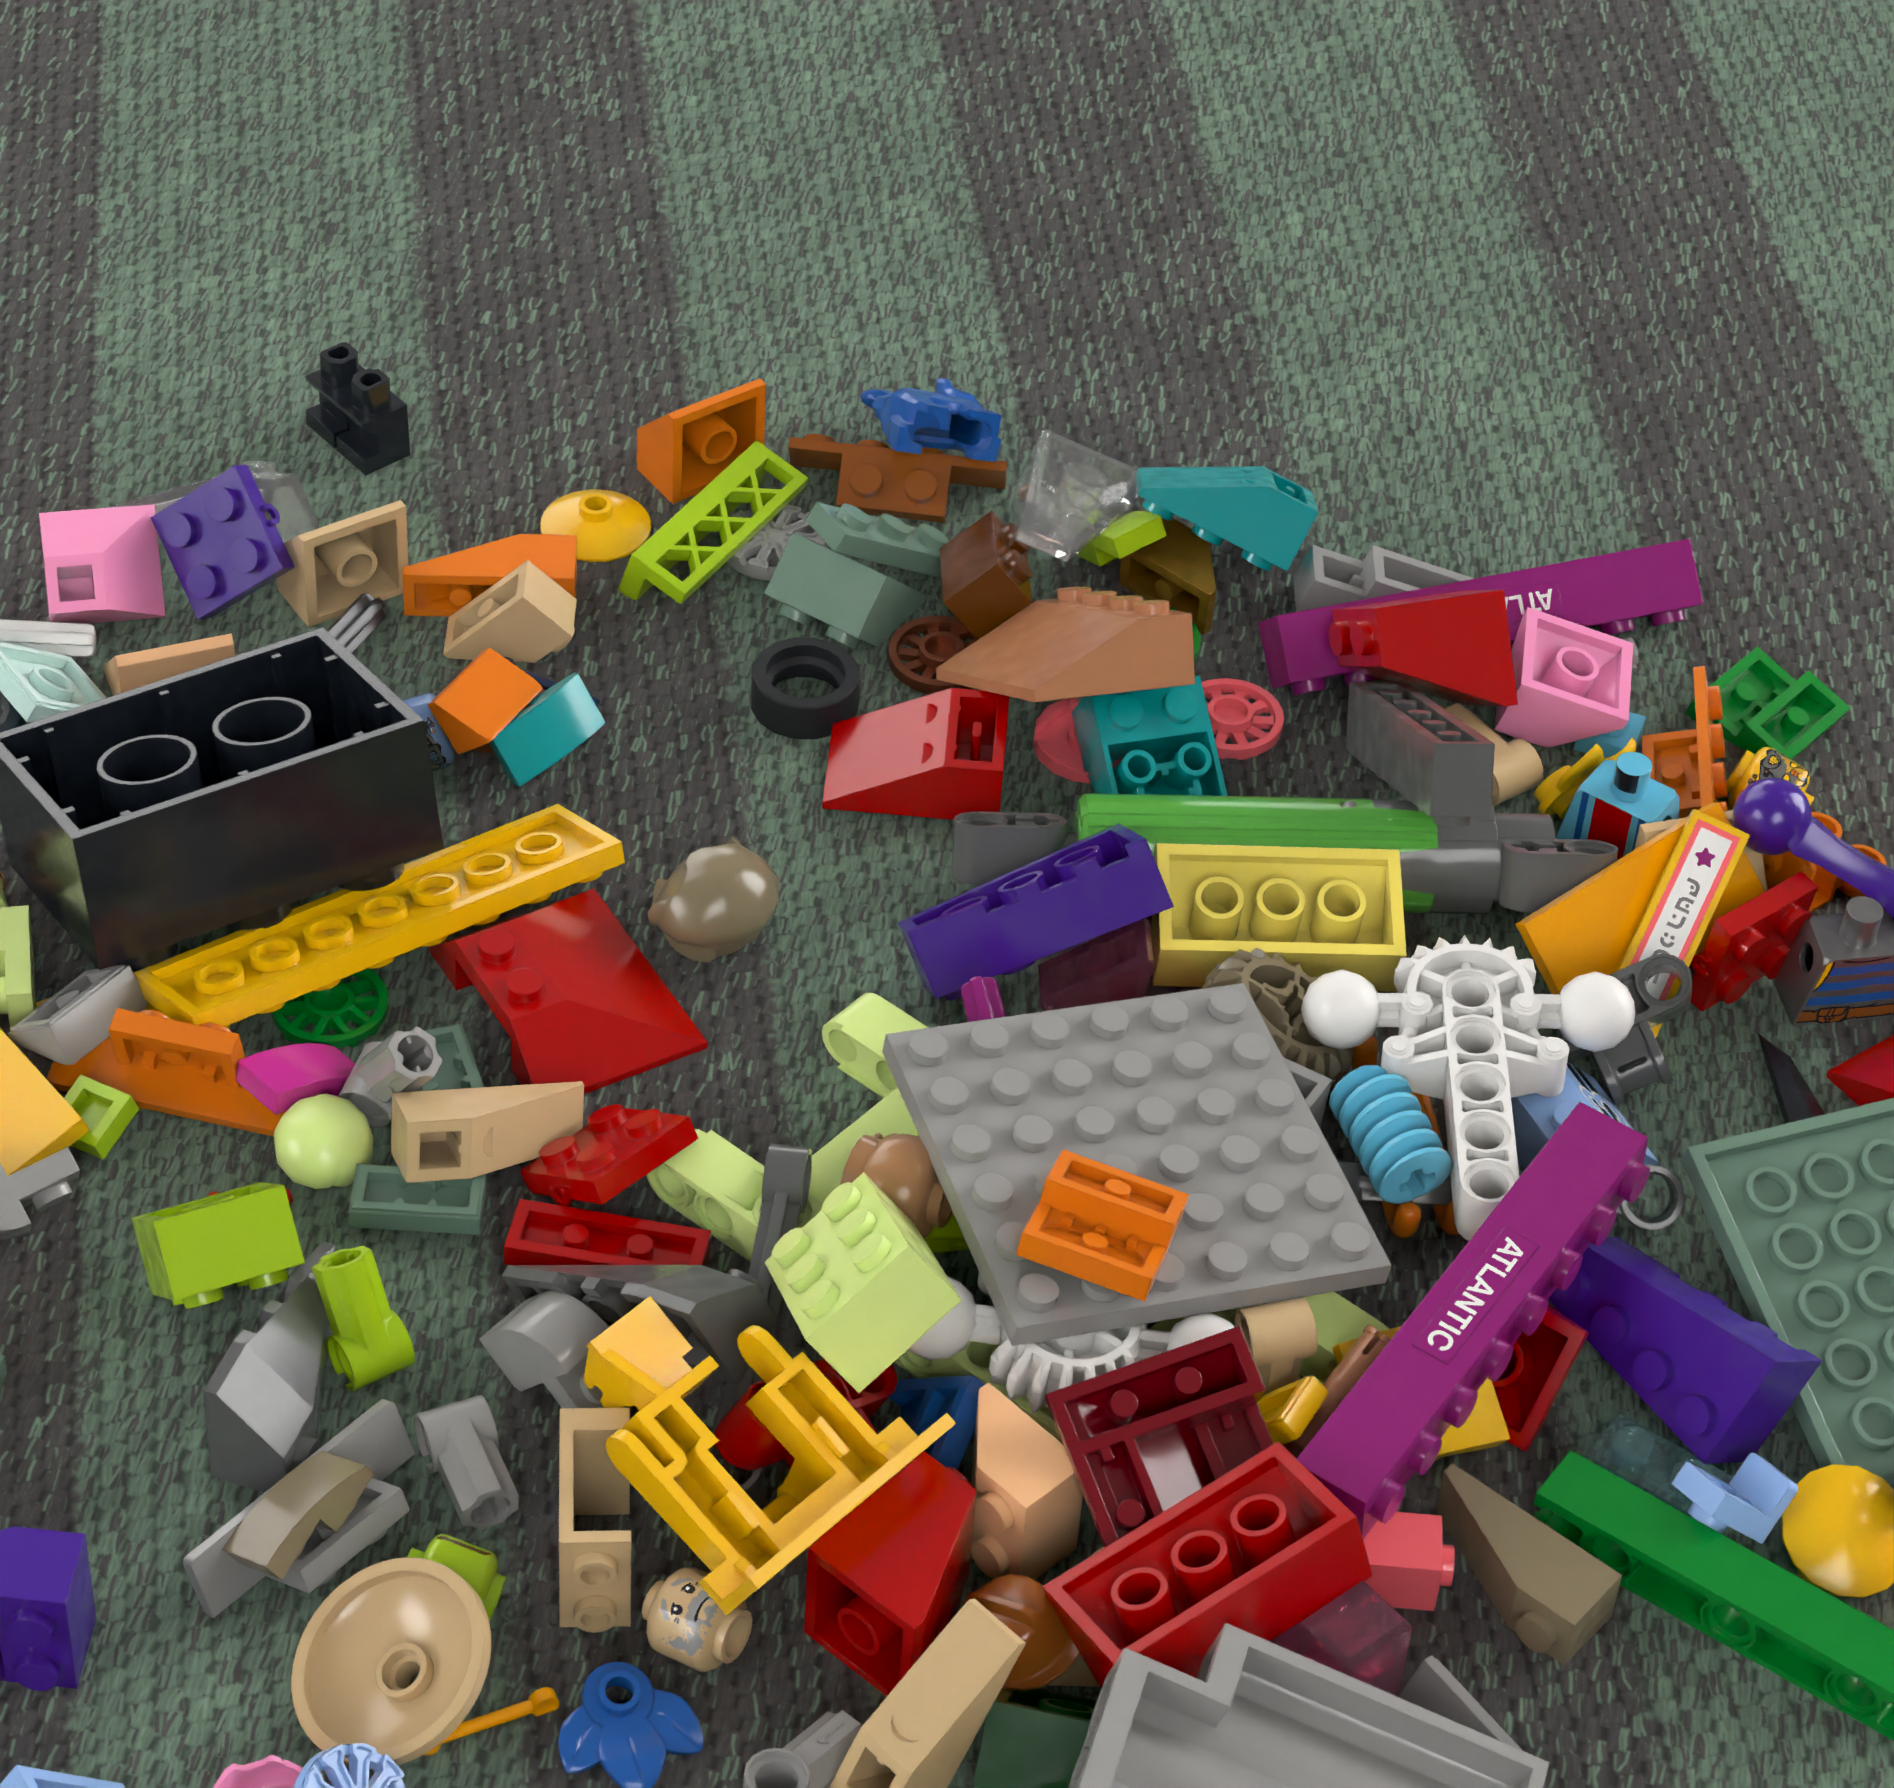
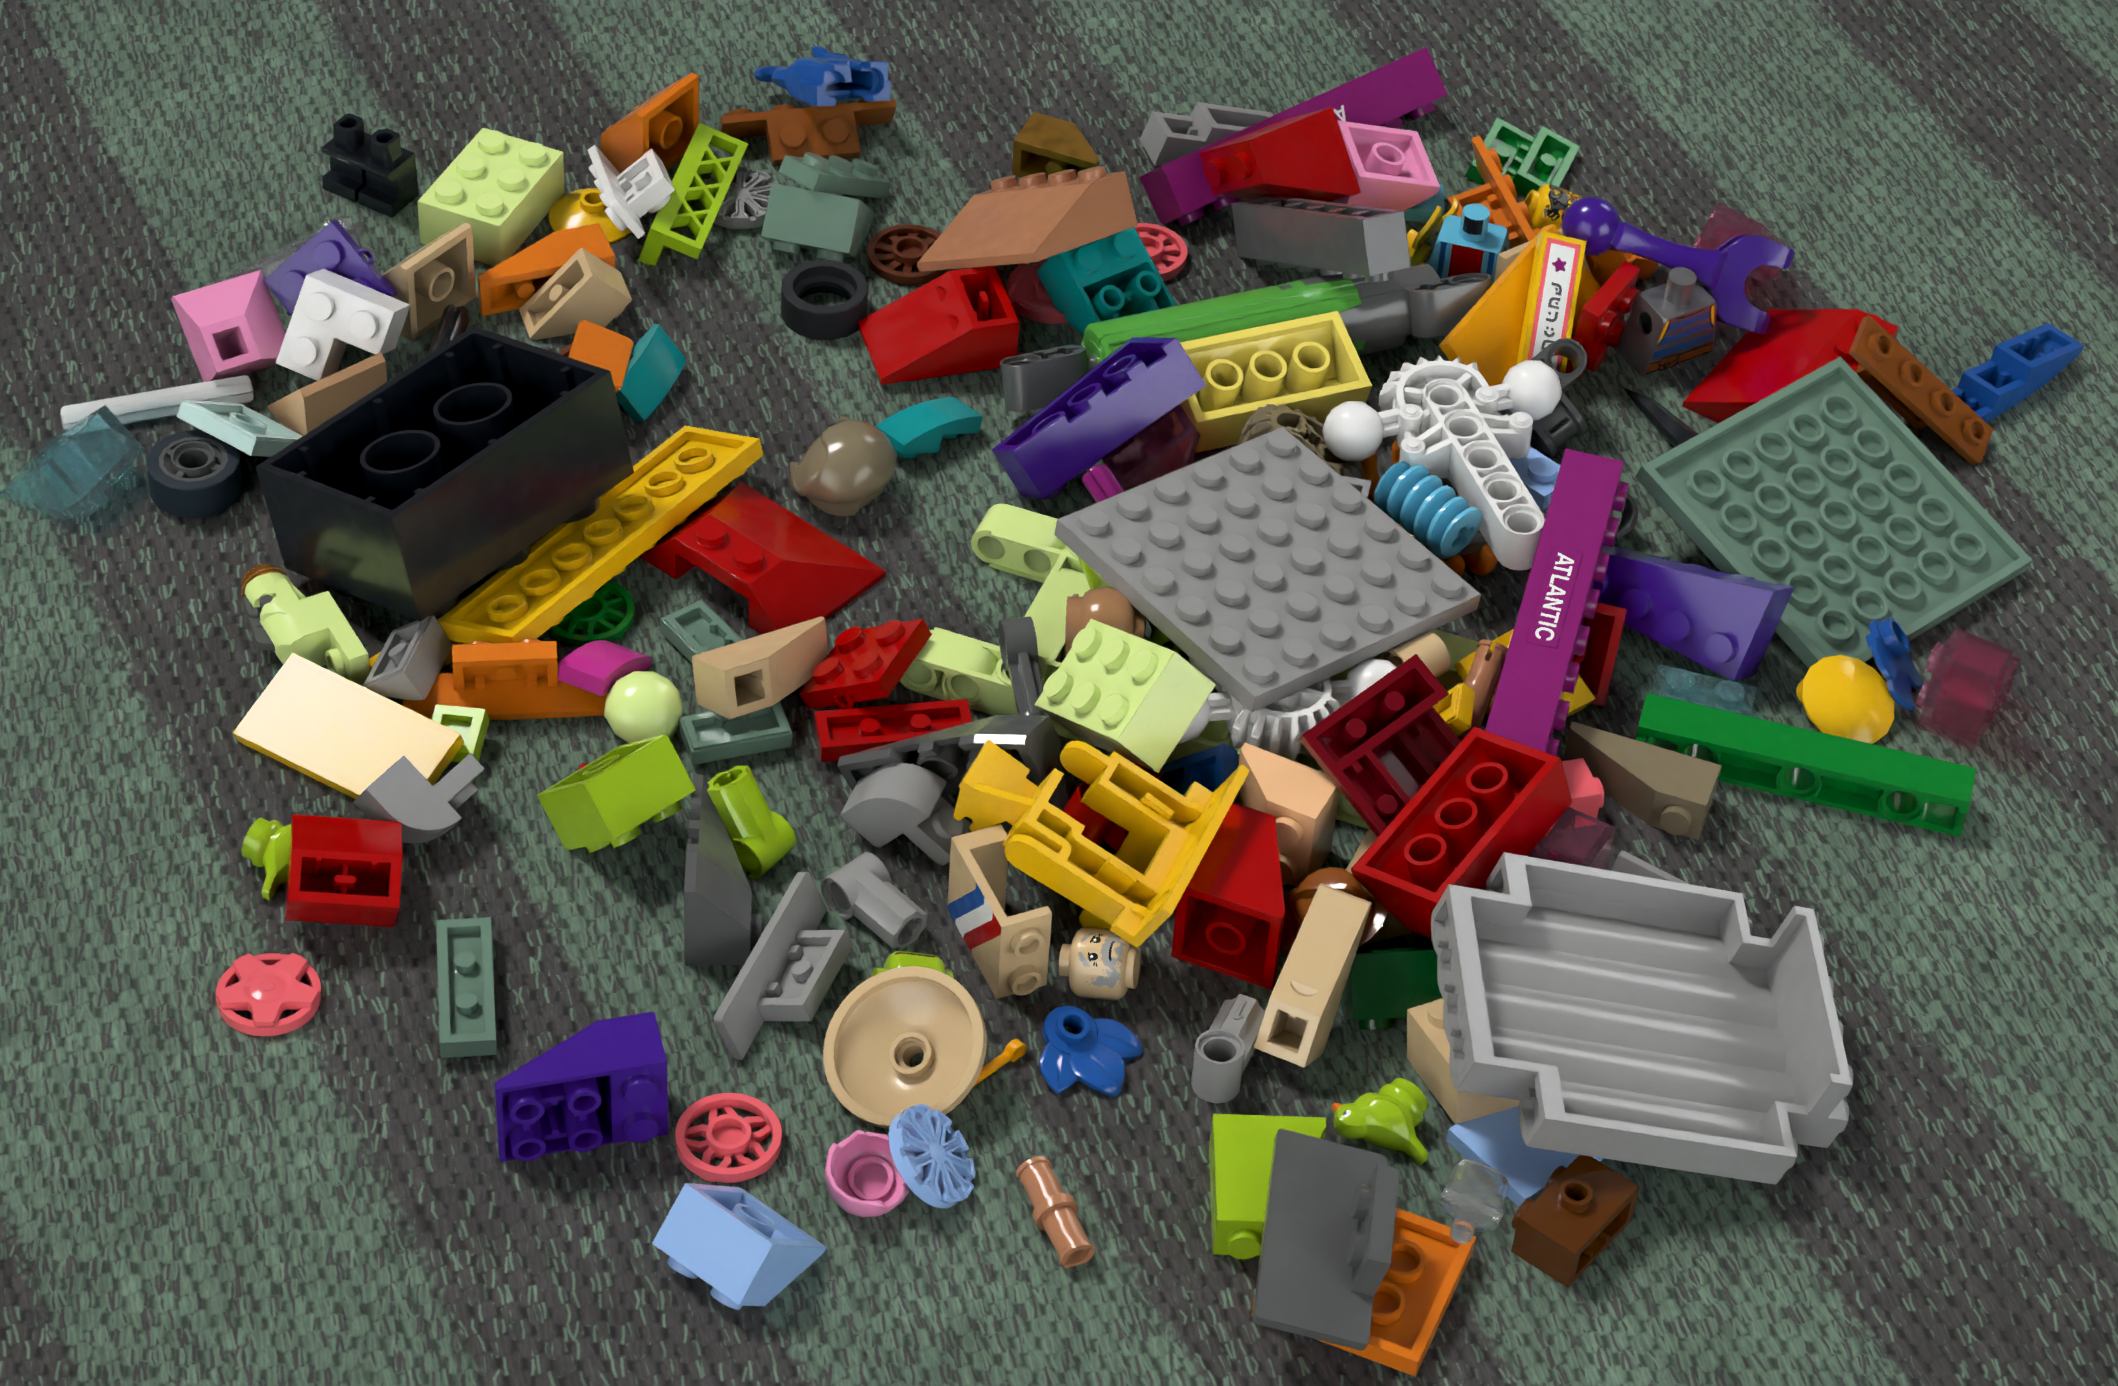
camera: 20 degrees left, 0 degrees up
dark tan slope [222,1451,374,1580] -> none
light grey piece [338,1026,442,1127] -> none
reddish brown brick [939,511,1033,640] -> none
clear wedge [1011,428,1138,562] -> none
orange slope [1016,1149,1190,1302] -> none
lime slope [1072,511,1167,567] -> none
teal slope [1135,466,1319,571] -> none
light blue bracket [1671,1453,1798,1544] -> none
none -> white brick [276,269,411,381]
none -> yellowish green brick [417,128,565,266]
none -> white bracket [588,144,675,239]
none -> coral wheel [675,1093,782,1183]
none -> teal slope [875,397,983,458]

